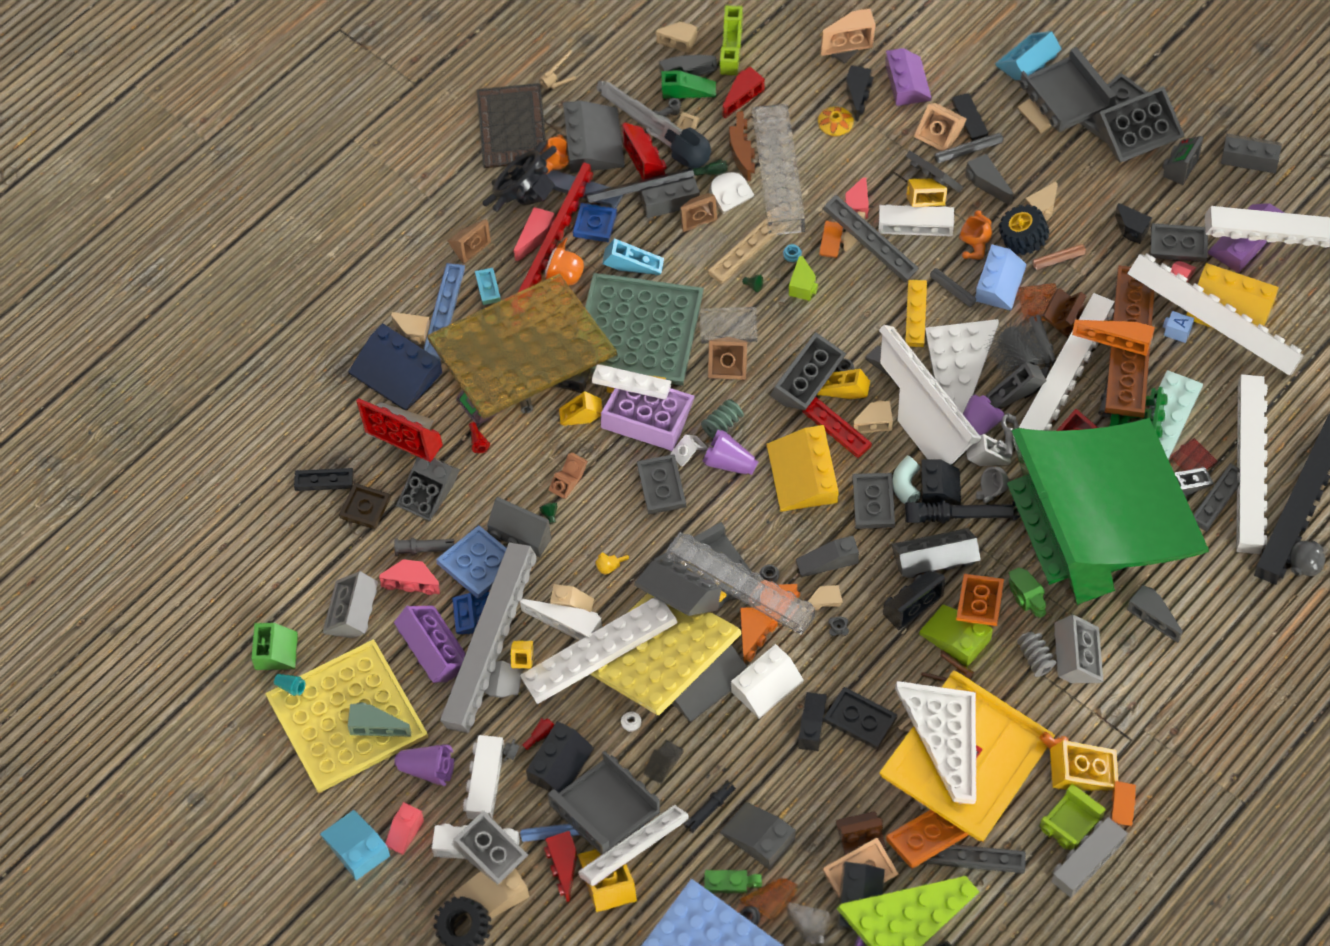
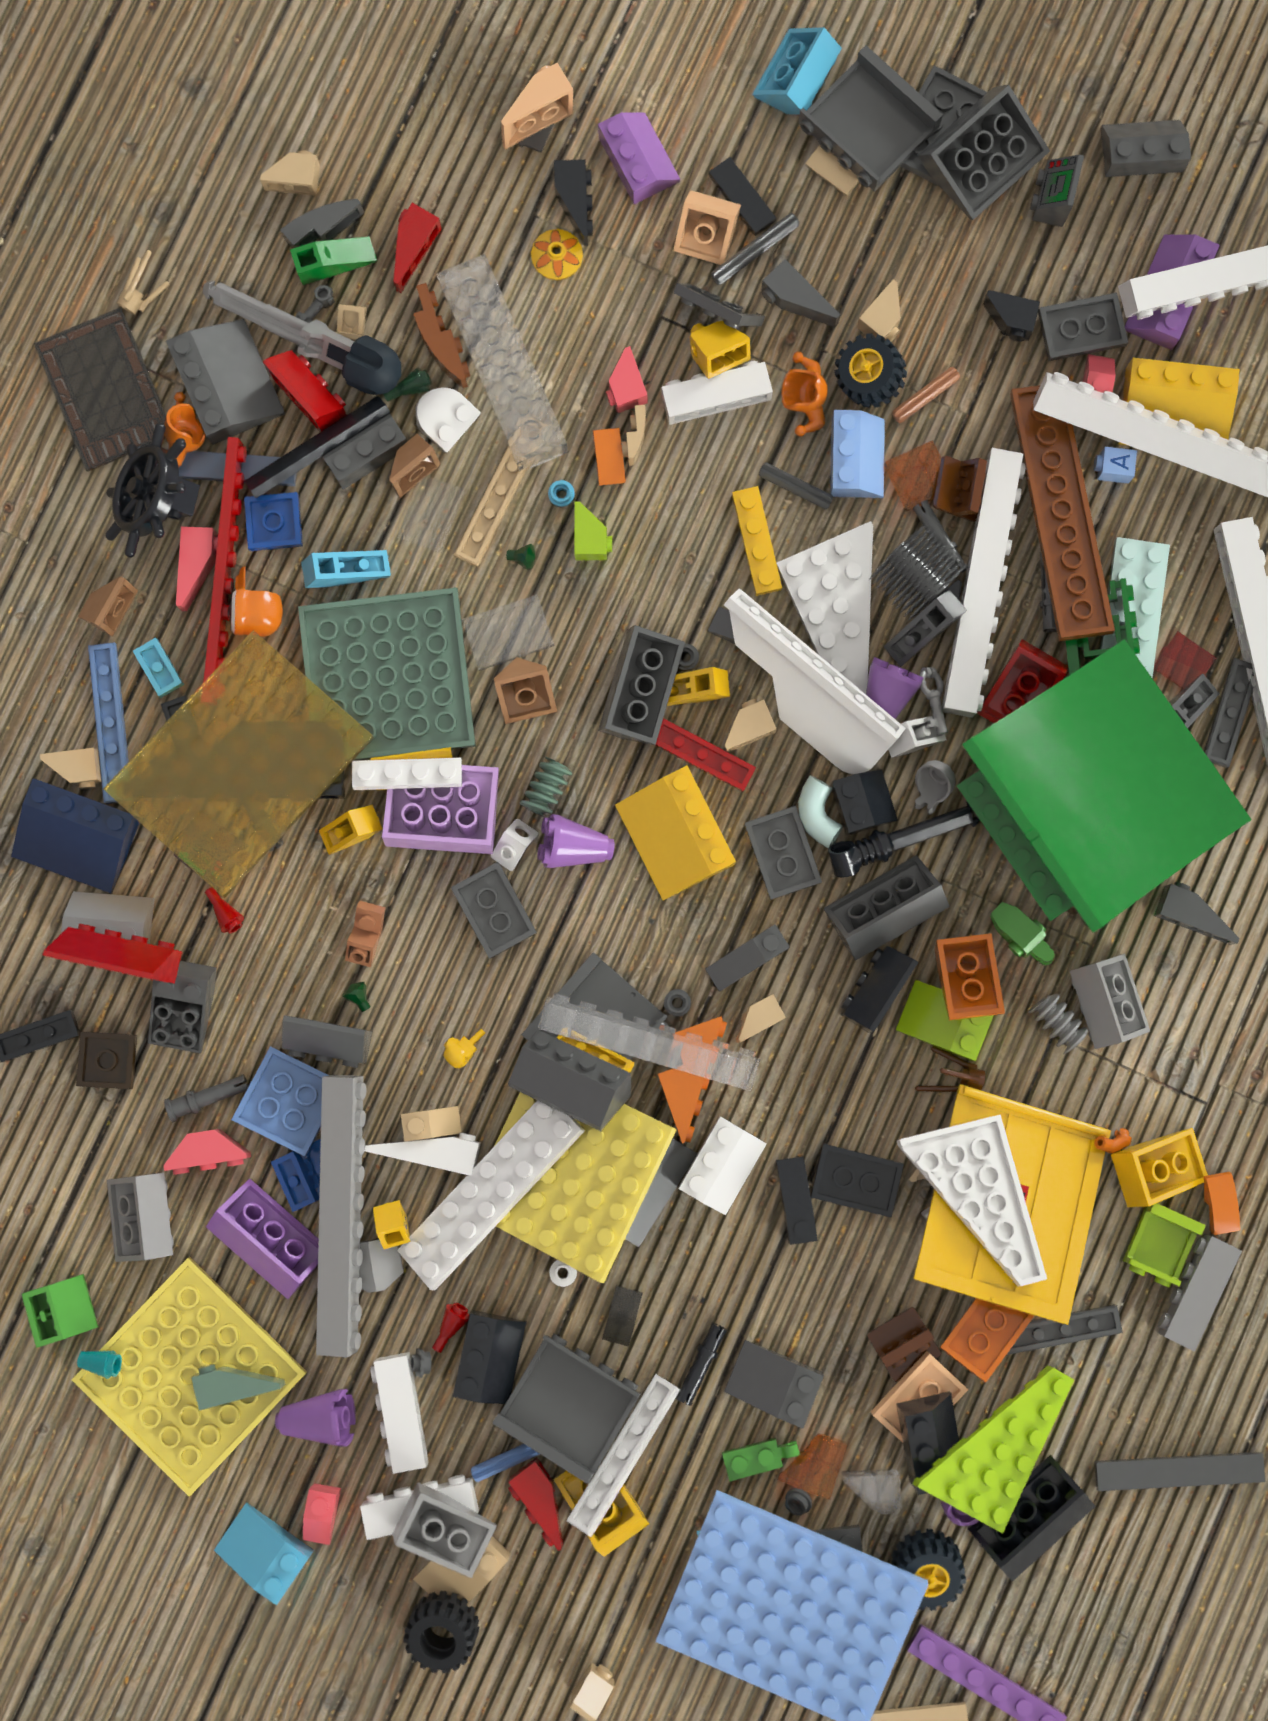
camera: 15 degrees left, 25 degrees up
lime arch [720,6,743,75] -> none
dark grey plate [823,195,919,283] -> none
dark grey plate [828,616,849,636] -> none
orange slope [1072,320,1155,356] -> none

